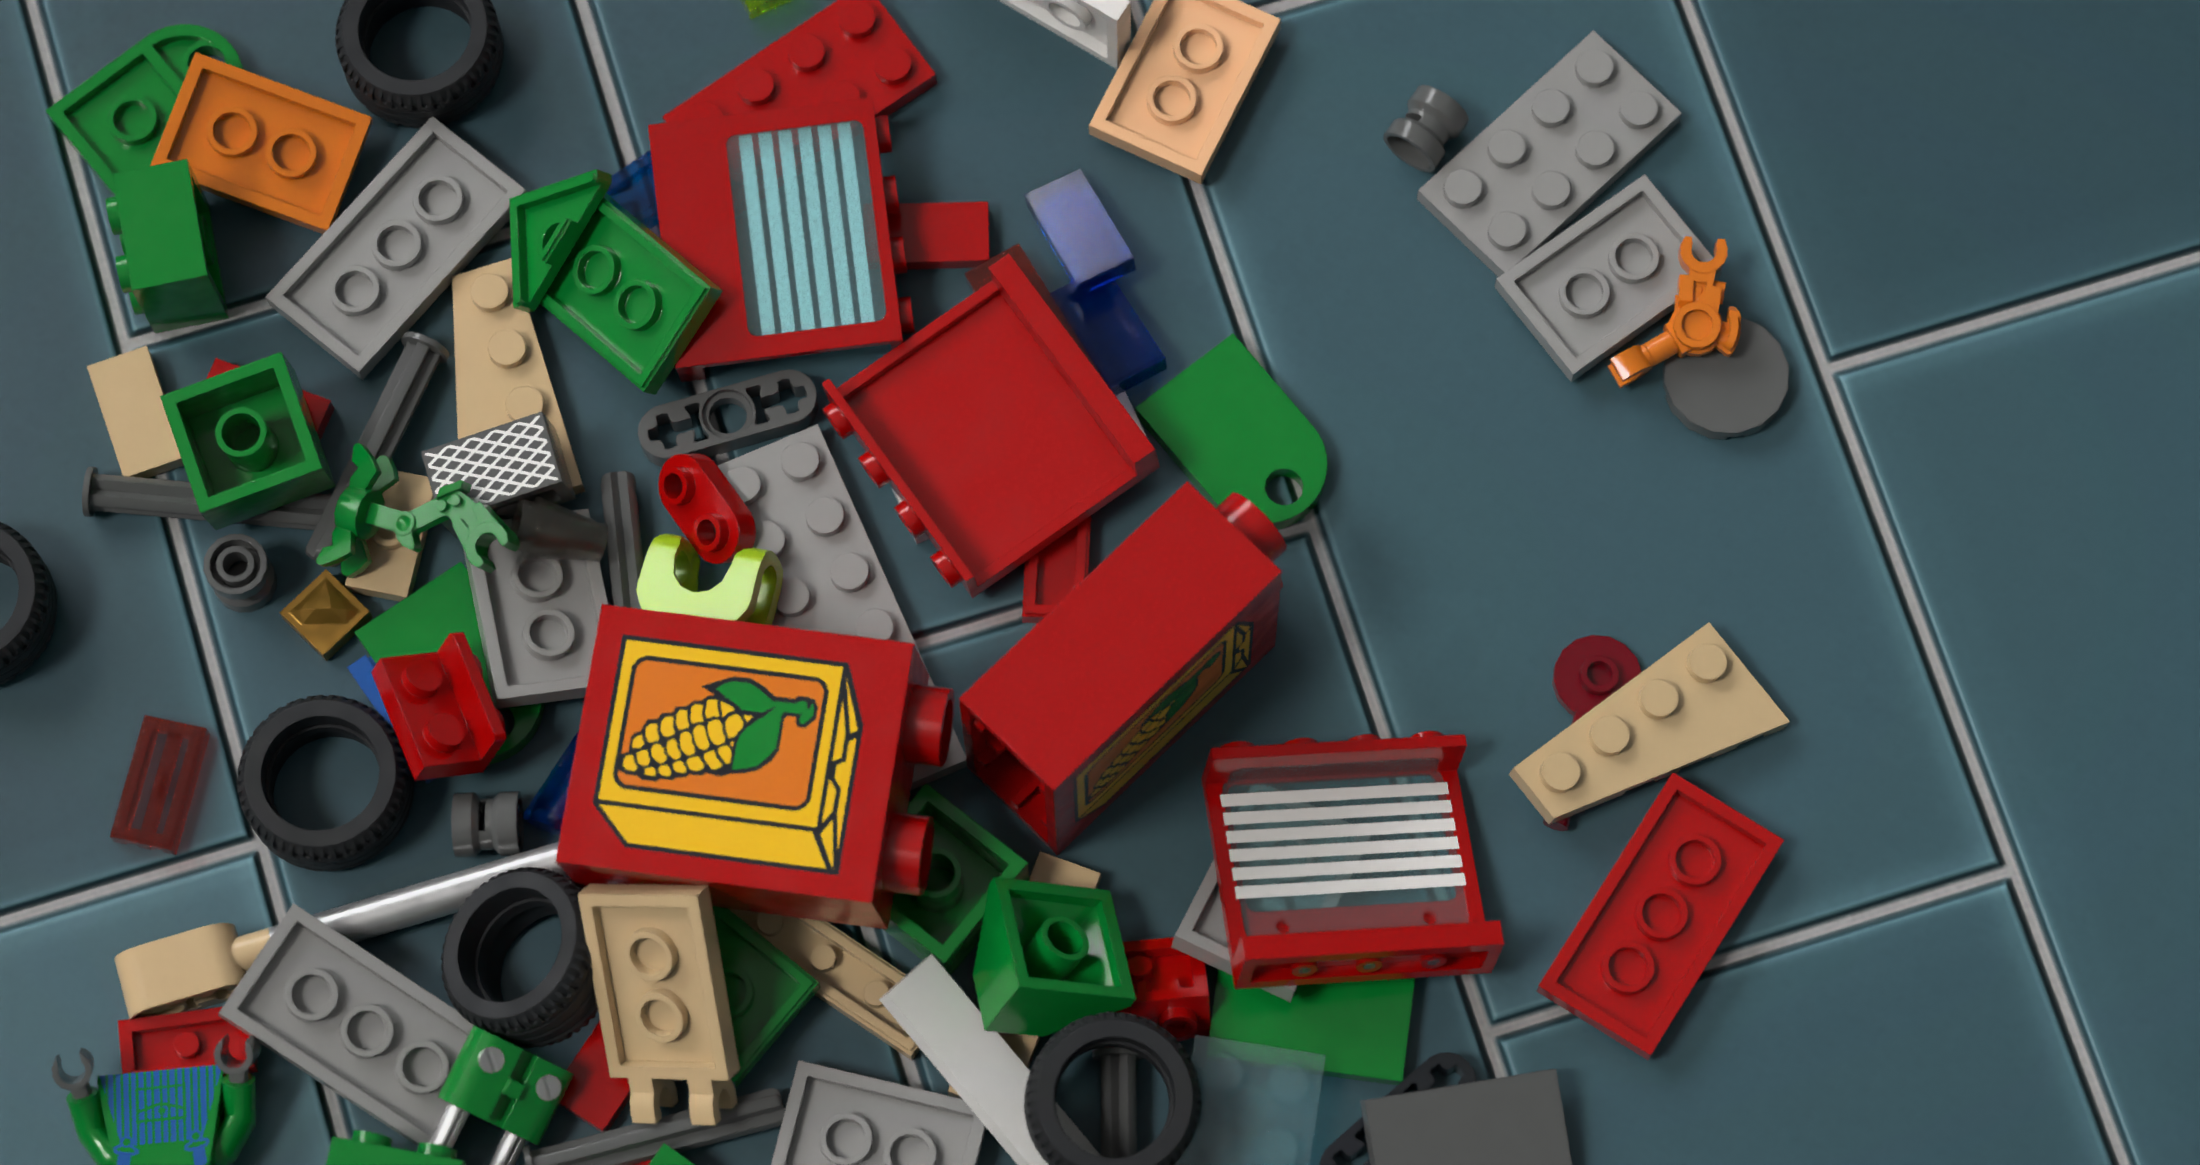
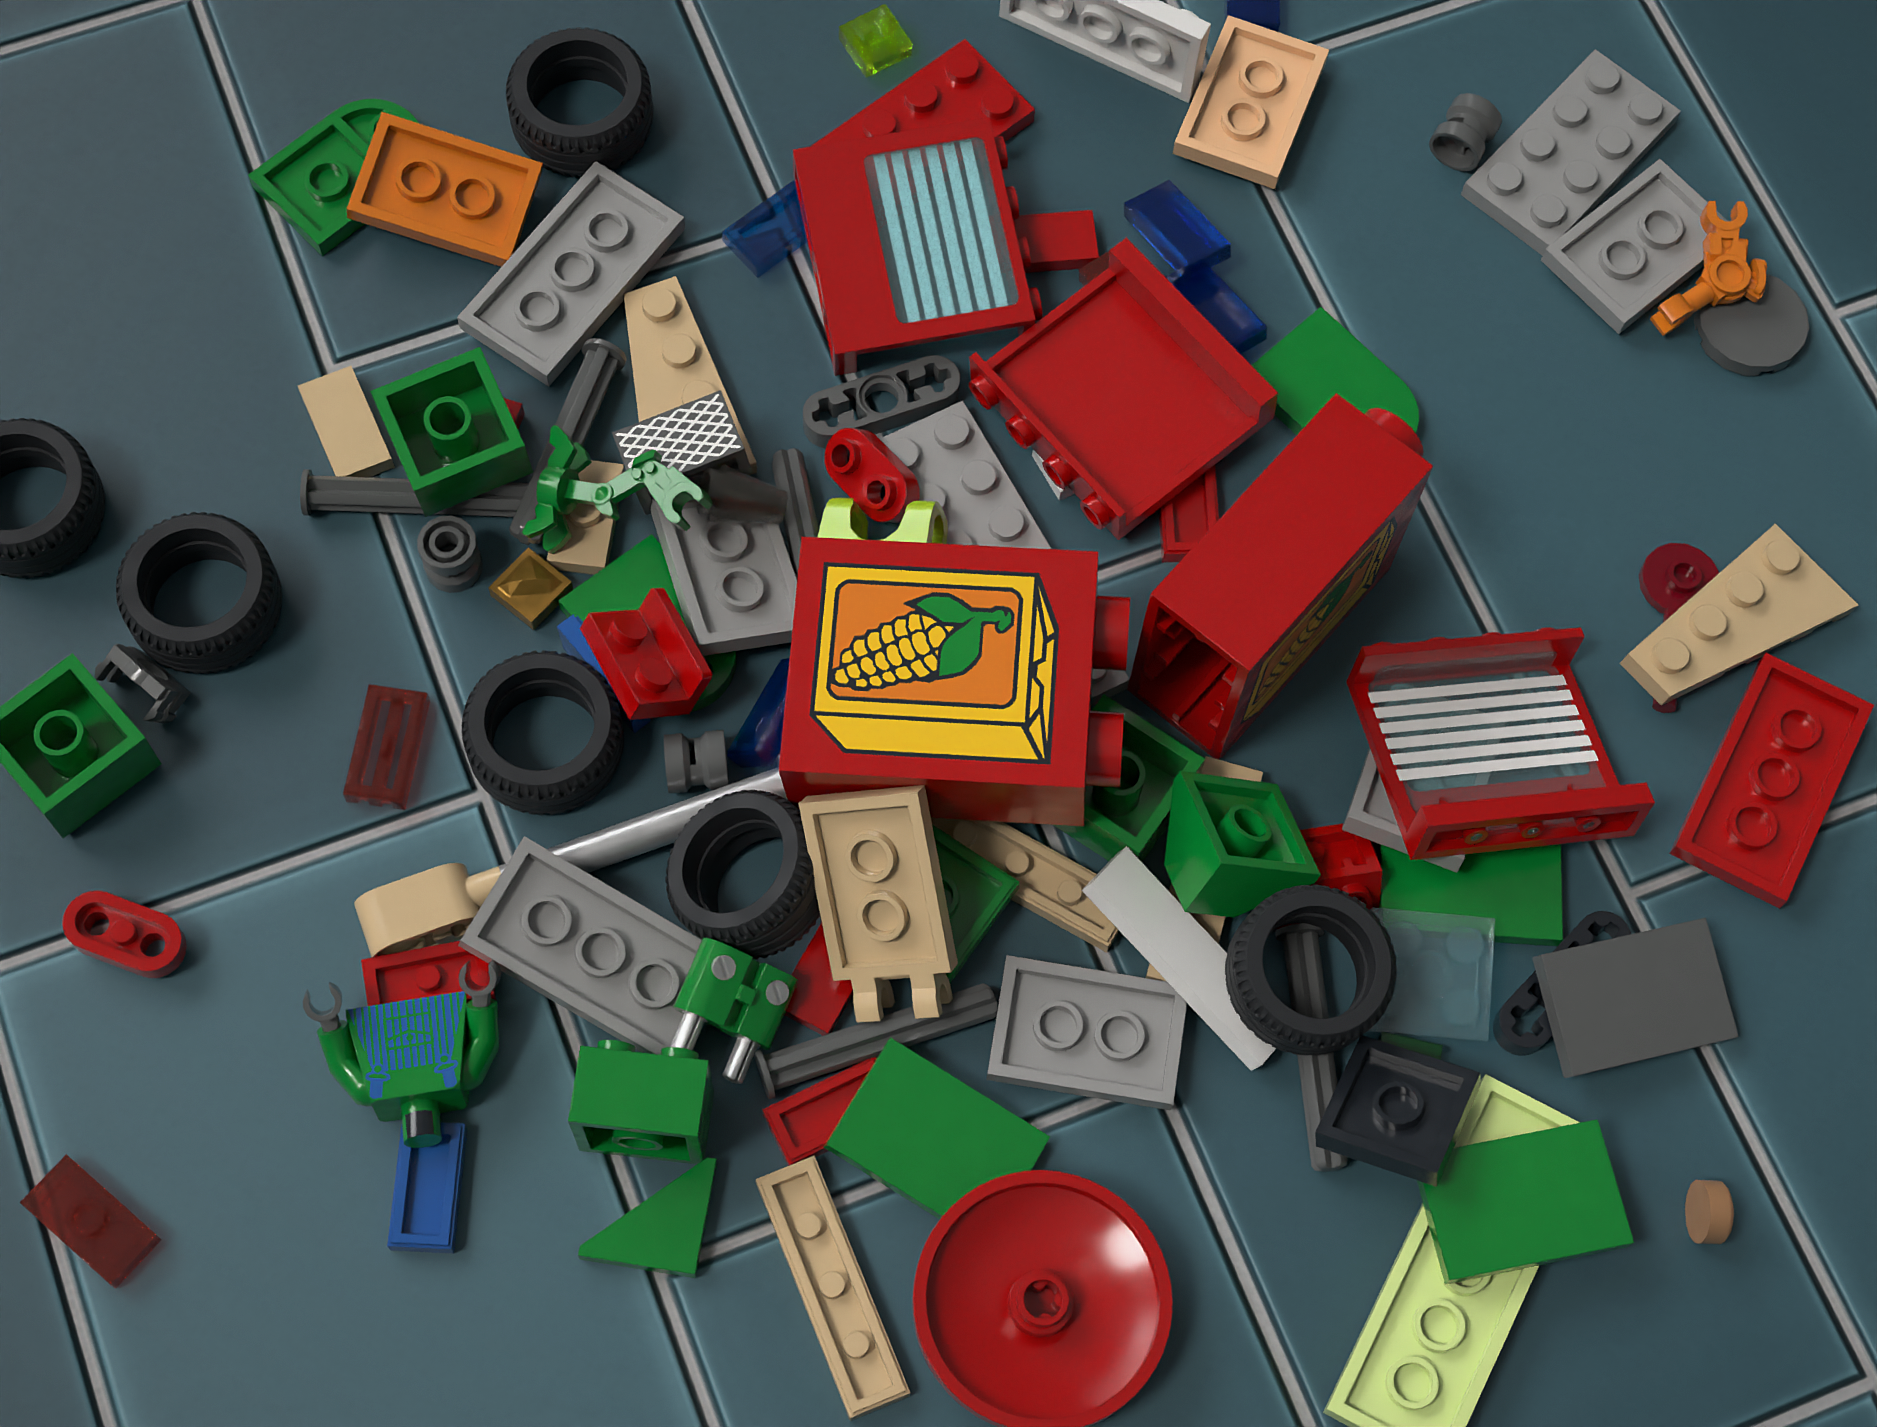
camera: 10 degrees left, 5 degrees down
green brick [106,159,229,334] -> none
green tile [509,169,612,313] -> none
green tile [540,193,723,395] -> none

